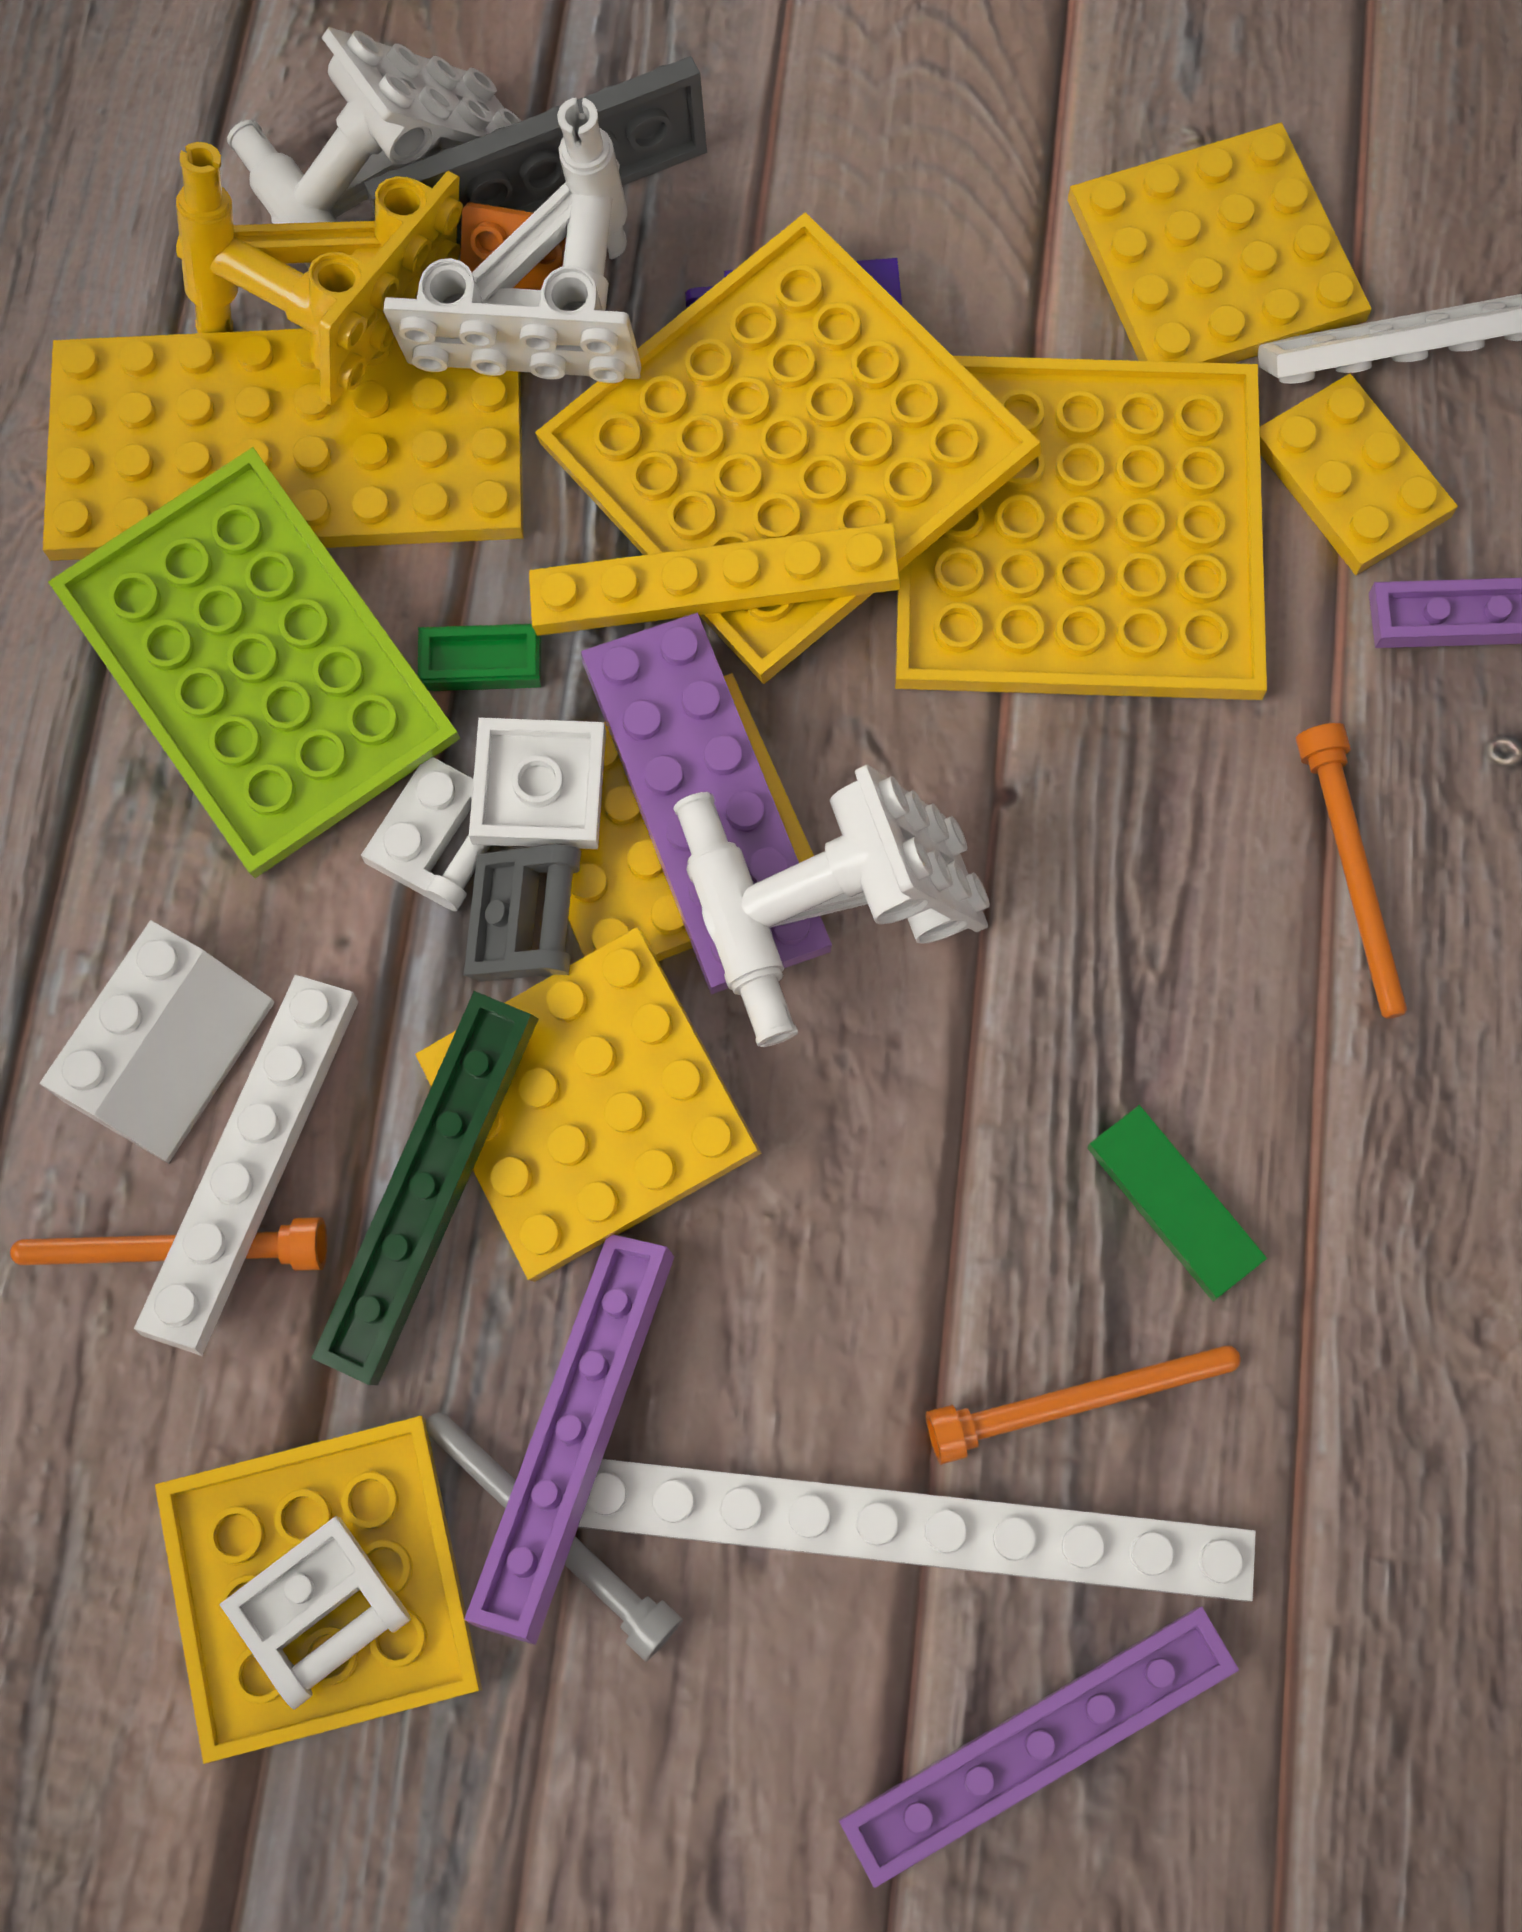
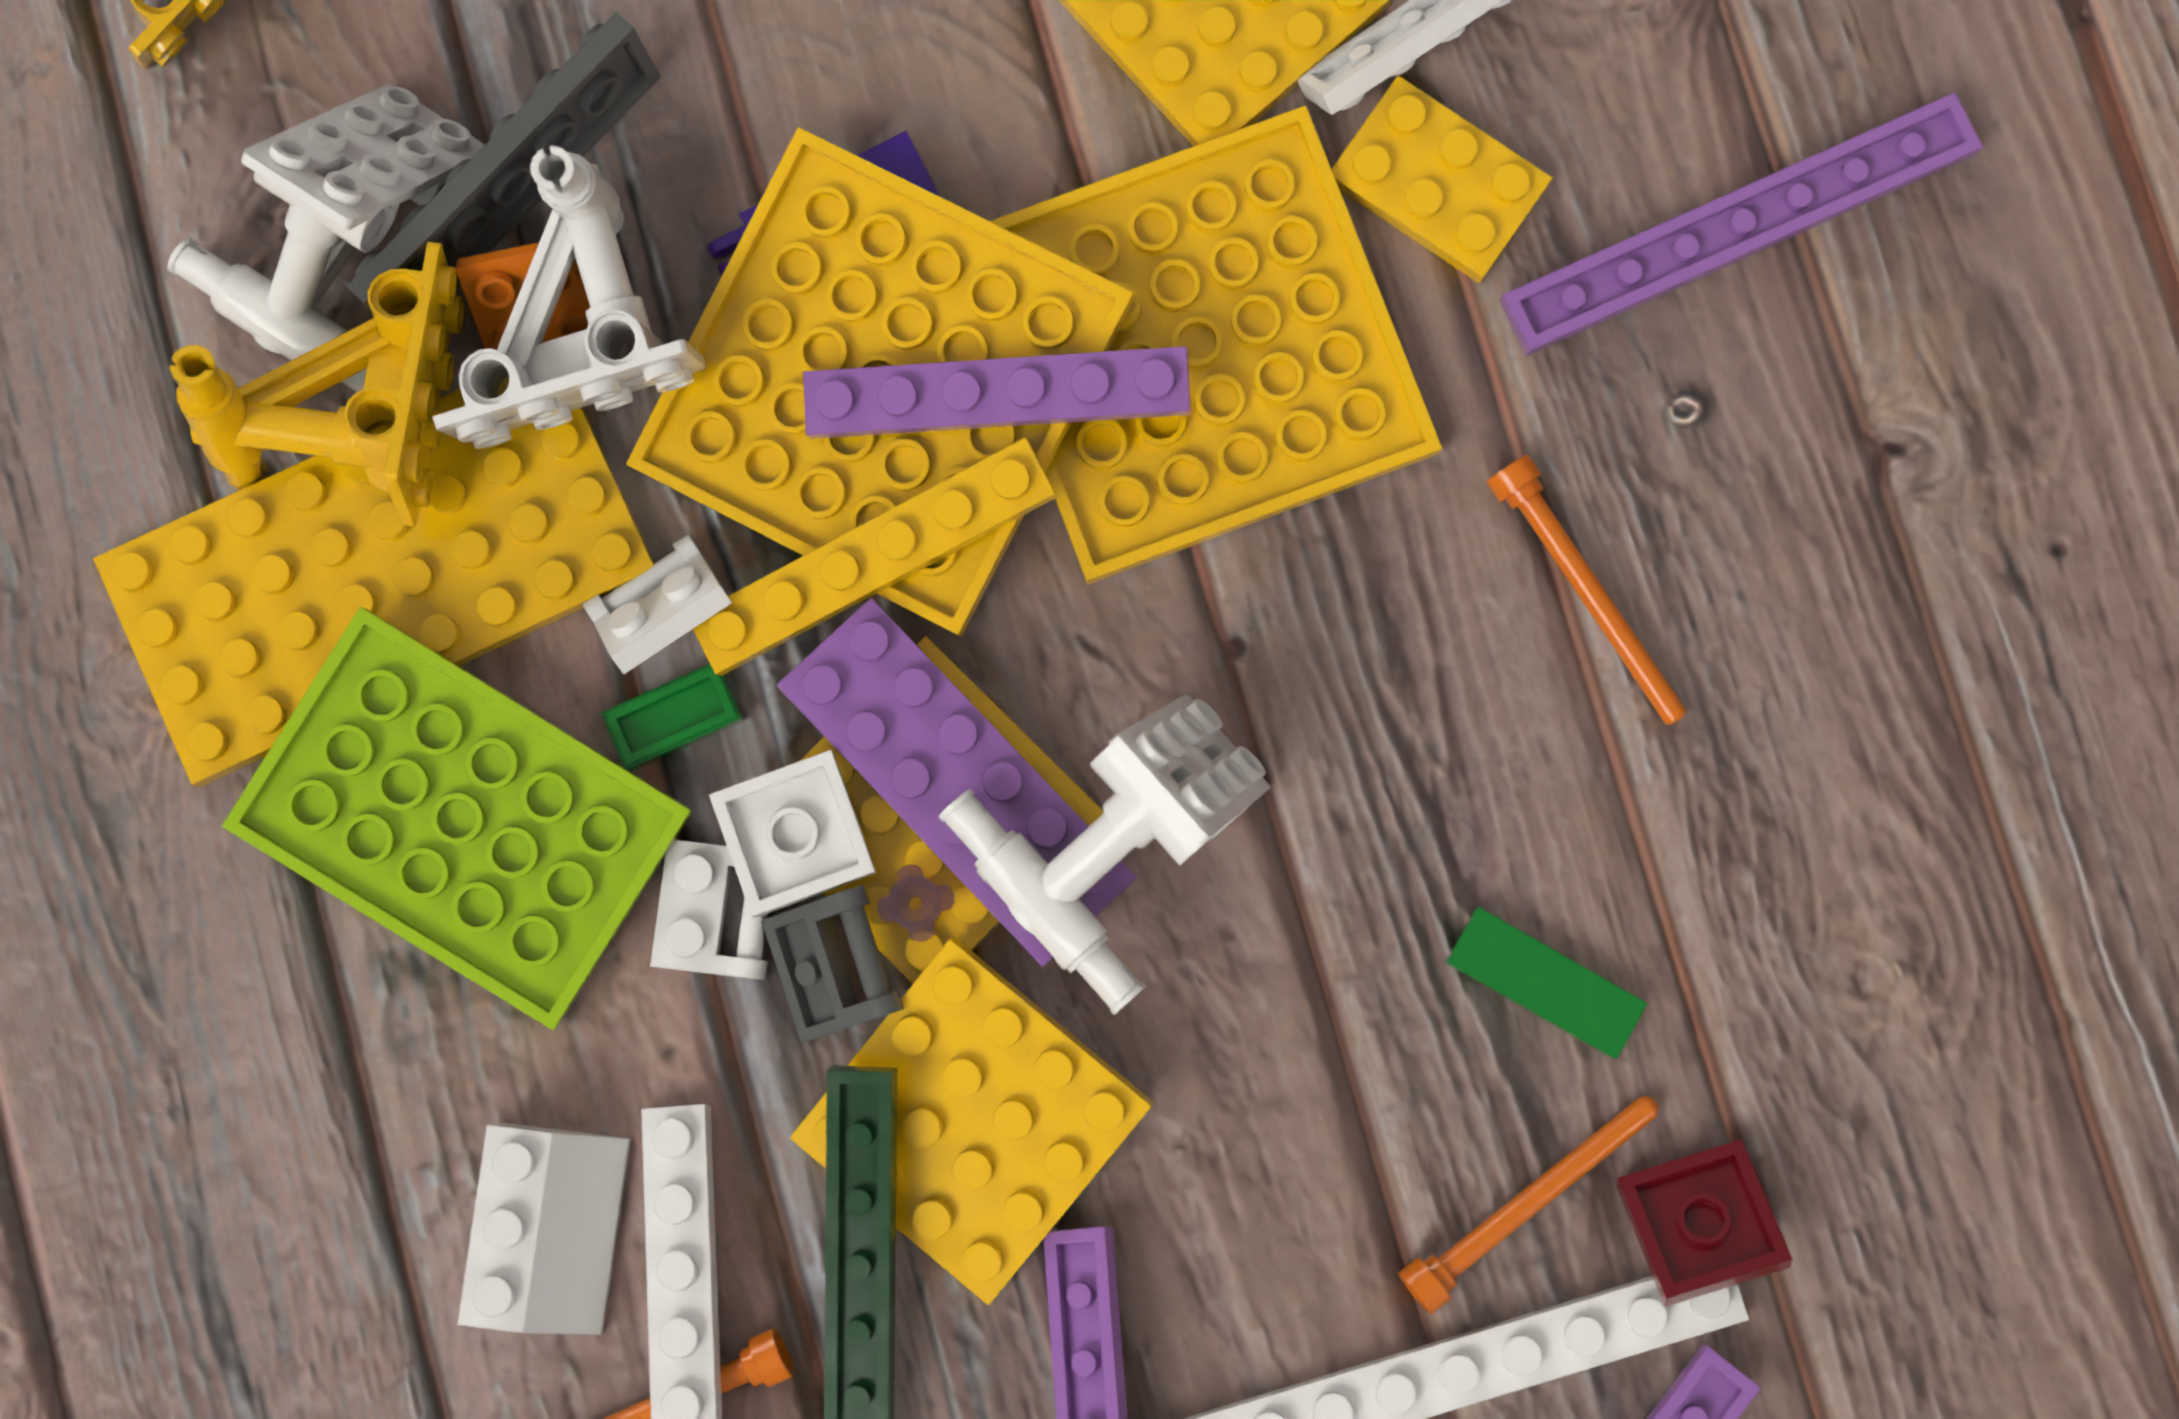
camera: 20 degrees left, 10 degrees up
none -> white plate [582,534,732,674]
none -> medium lavender plate [803,346,1191,439]
none -> plate [877,865,955,942]
none -> dark red plate [1617,1139,1793,1307]

